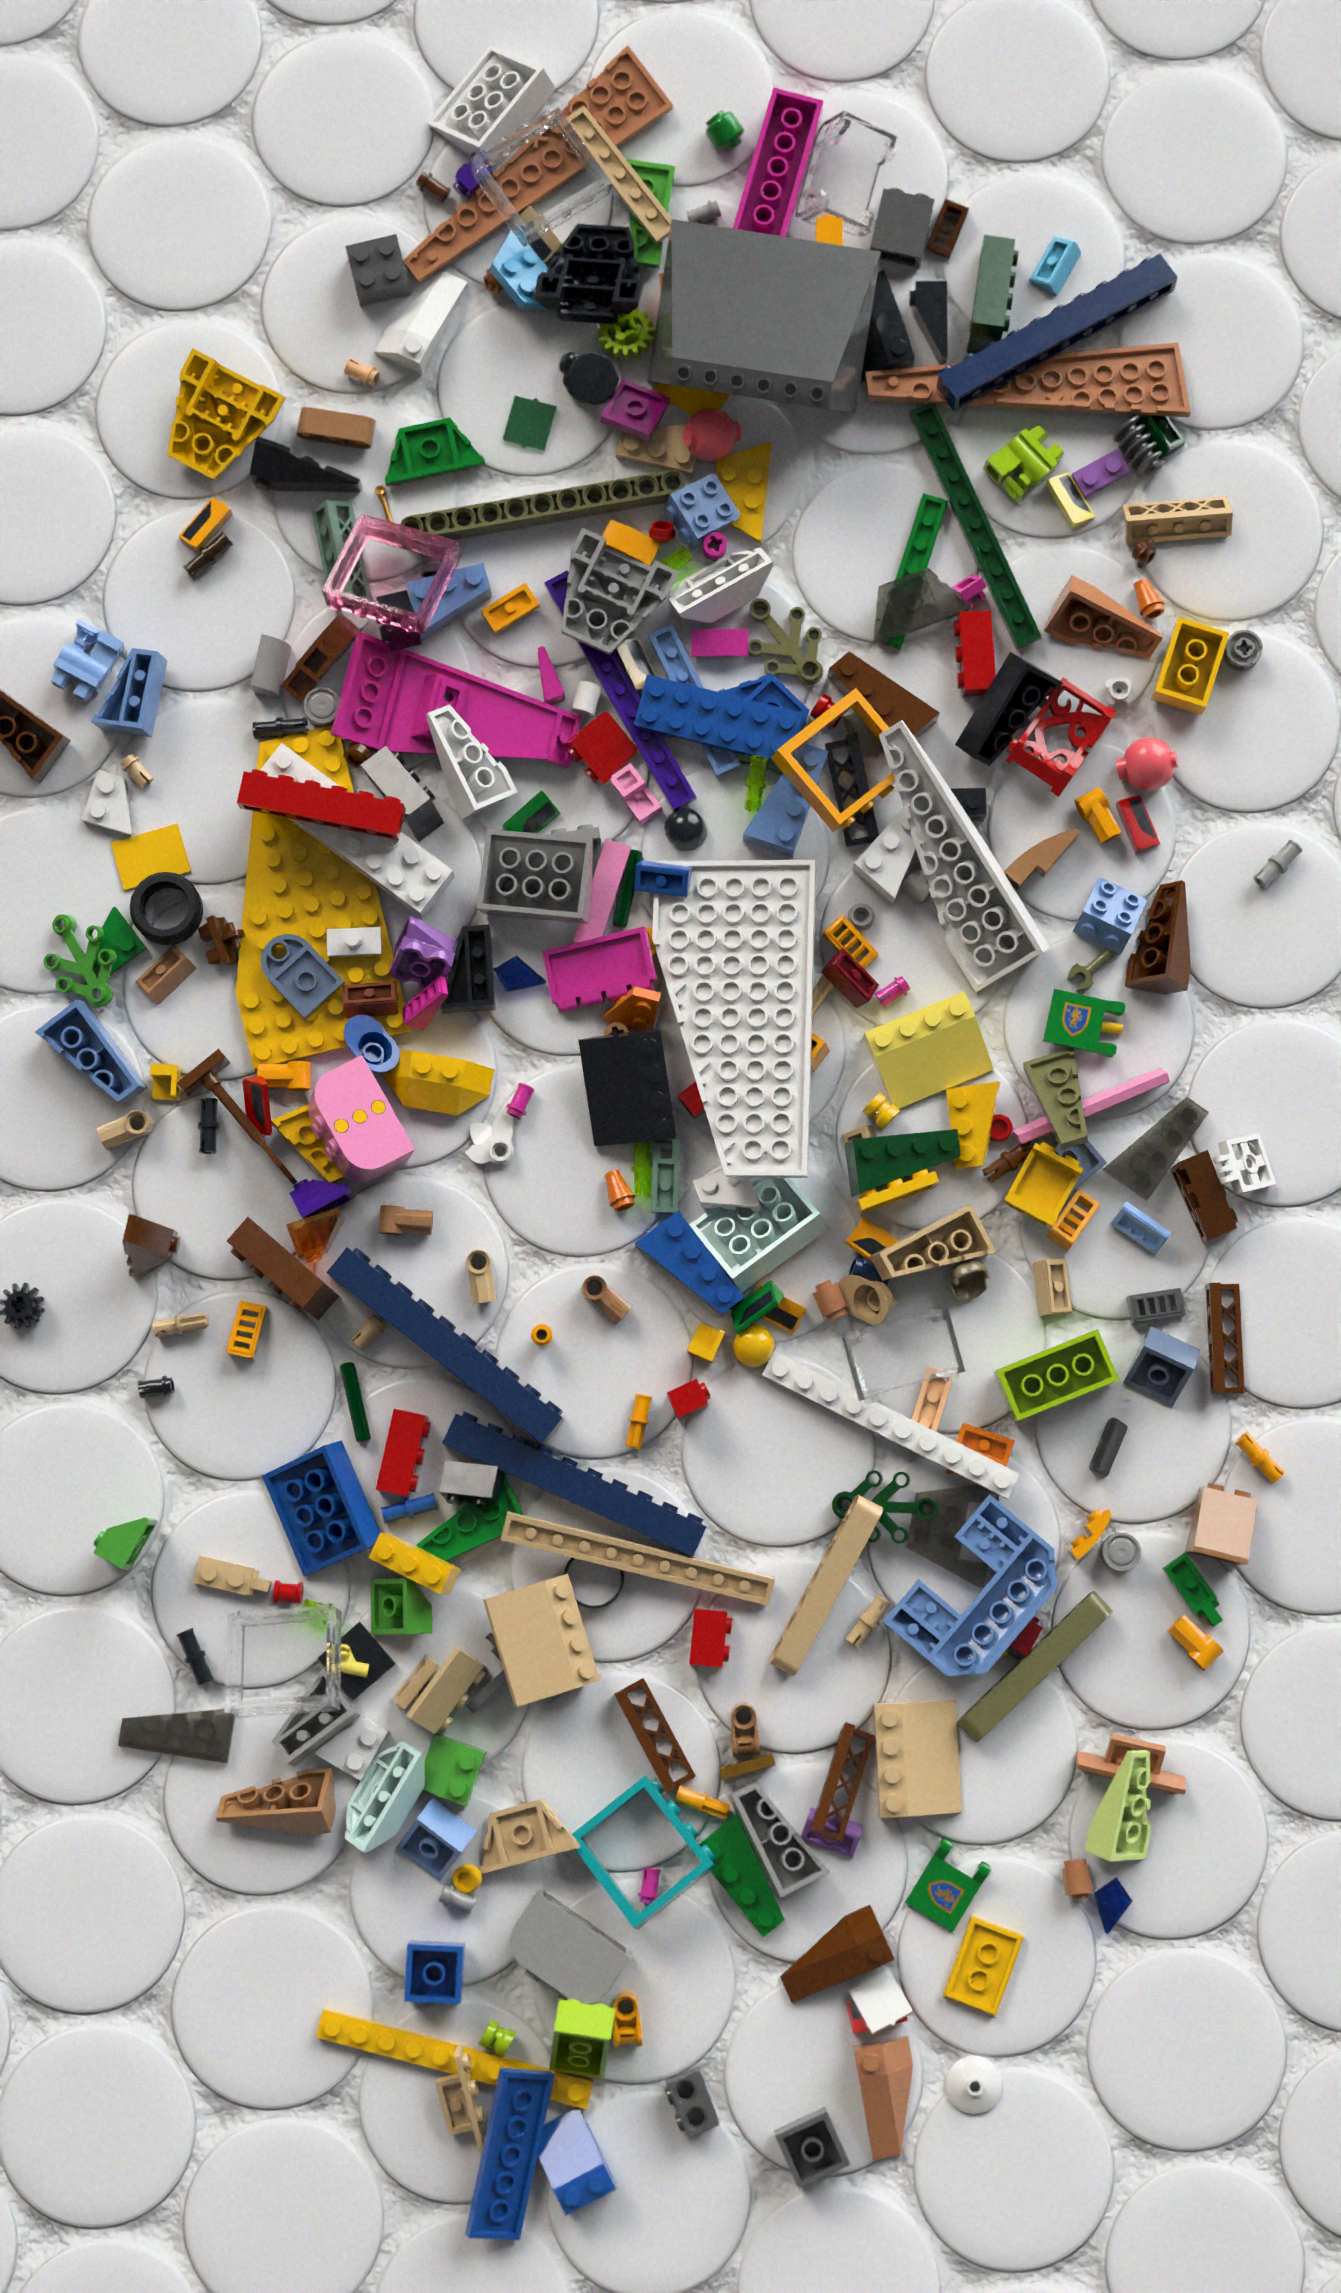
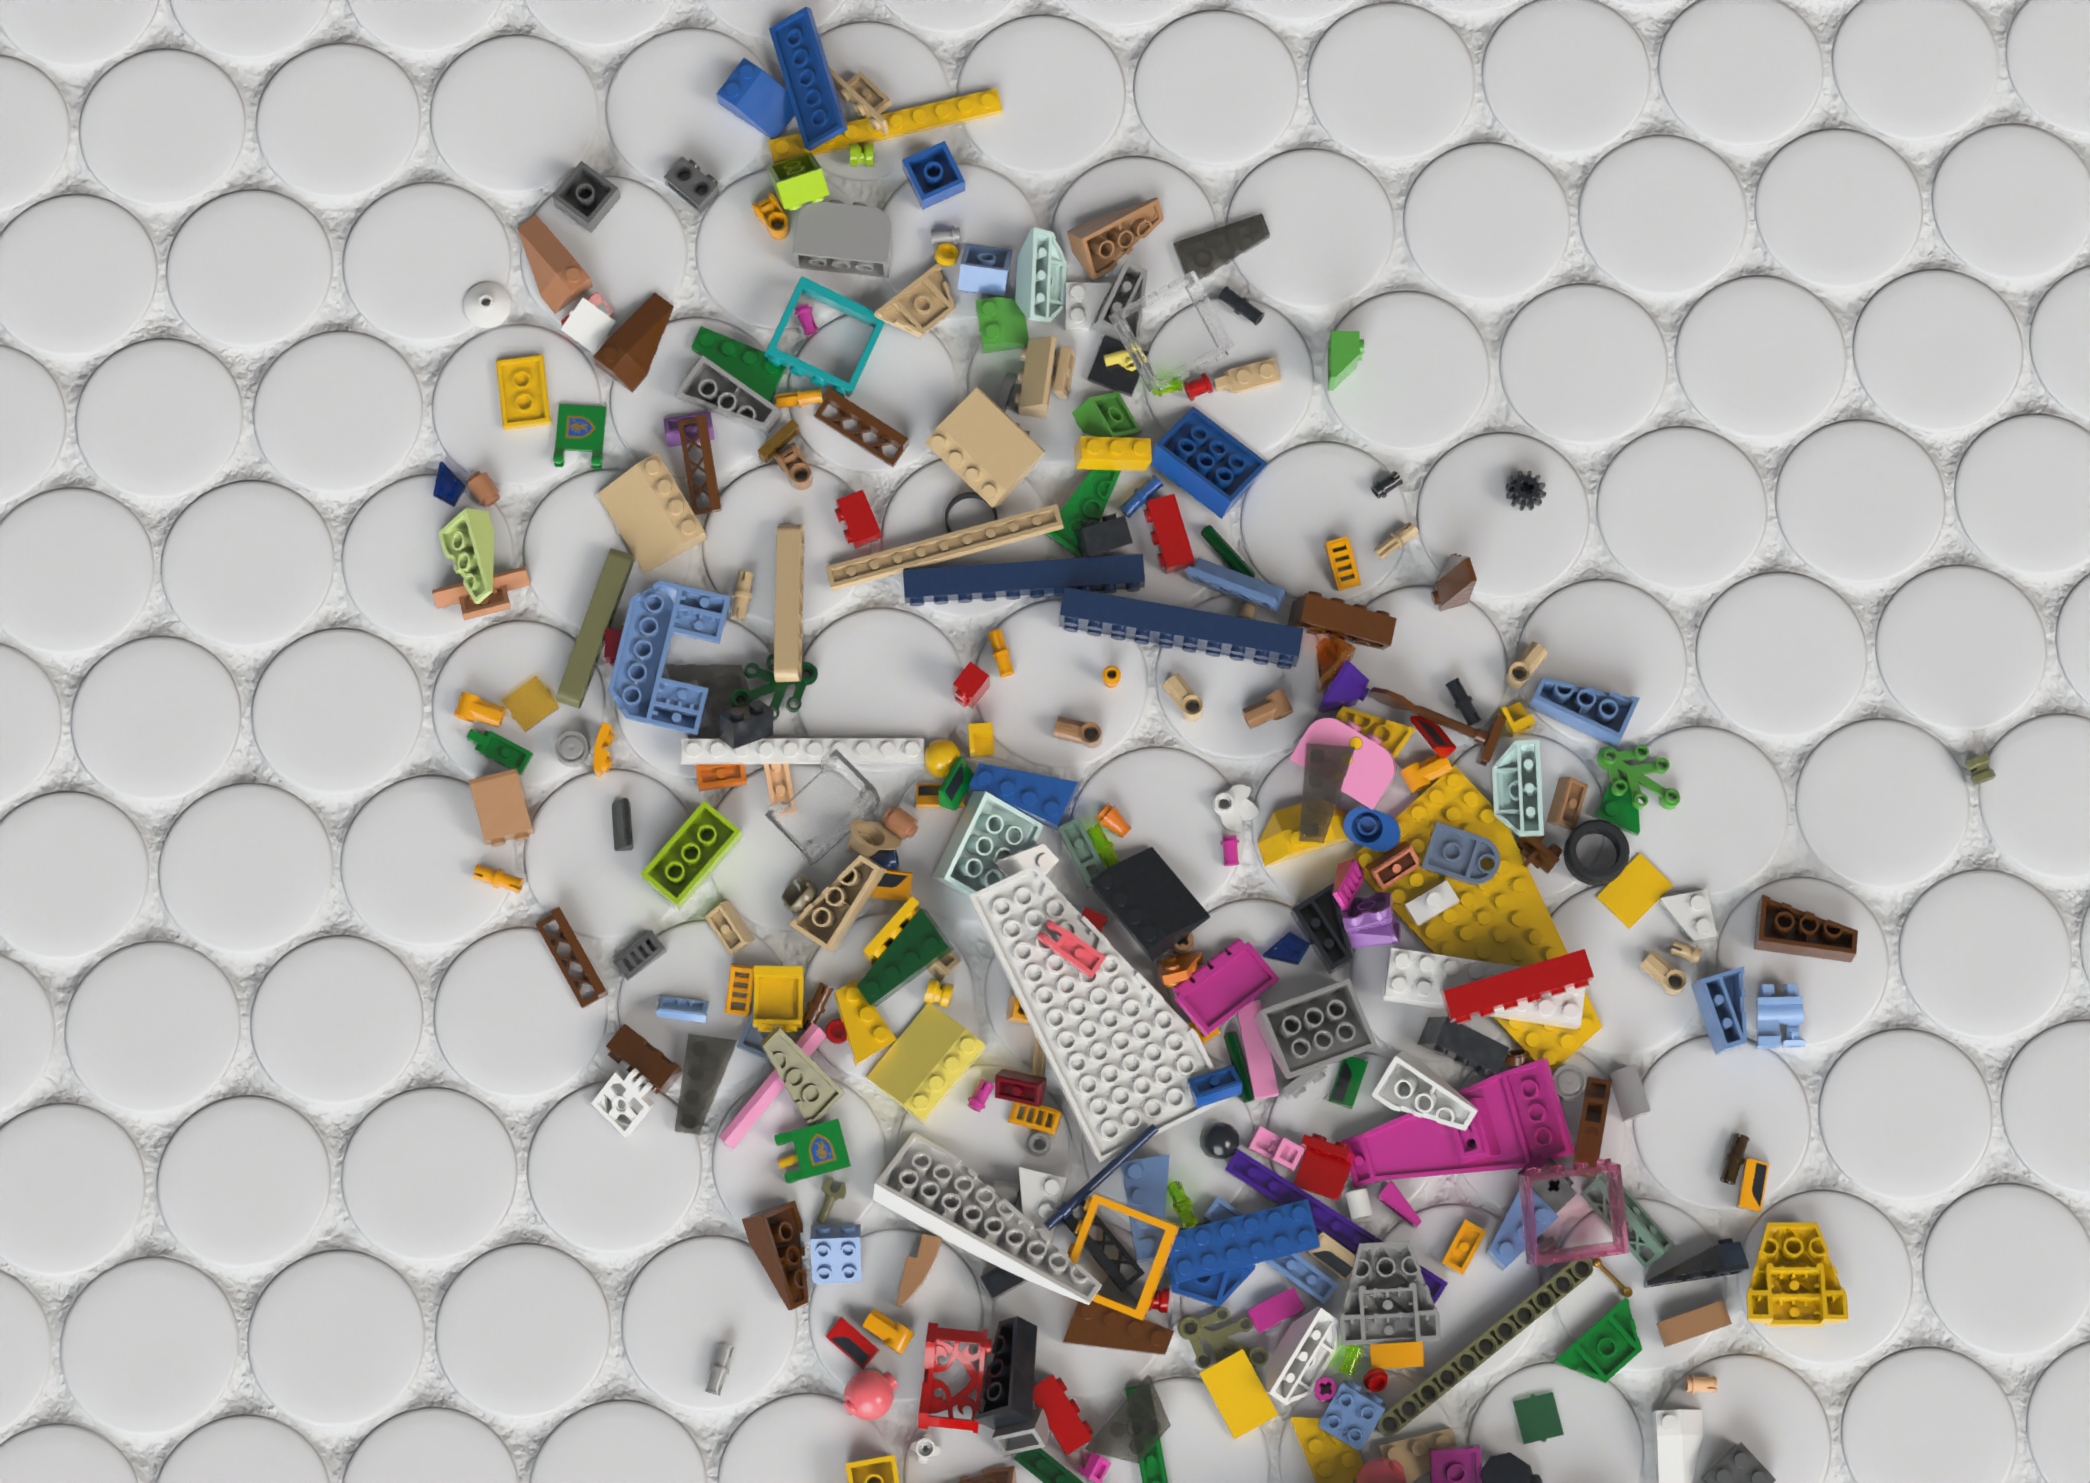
camera: 150 degrees right, 5 degrees down
black pin [252,717,308,739] -> none
sand blue slope [1123,1326,1200,1407] -> none
none -> clear yellow piece [502,676,560,733]
none -> black brick [719,700,774,749]
none -> light grey brick [992,1408,1049,1456]
none -> coral hinge [1036,920,1106,978]
none -> dark blue bar [1043,1124,1159,1231]
none -> medium blue fence [1186,558,1287,614]
none -> yellow tile [1198,1348,1278,1439]
none -> clear smoke wing [1298,743,1355,843]
none -> light aqua wedge [1492,739,1544,837]
none -> tan piece [1639,950,1687,995]

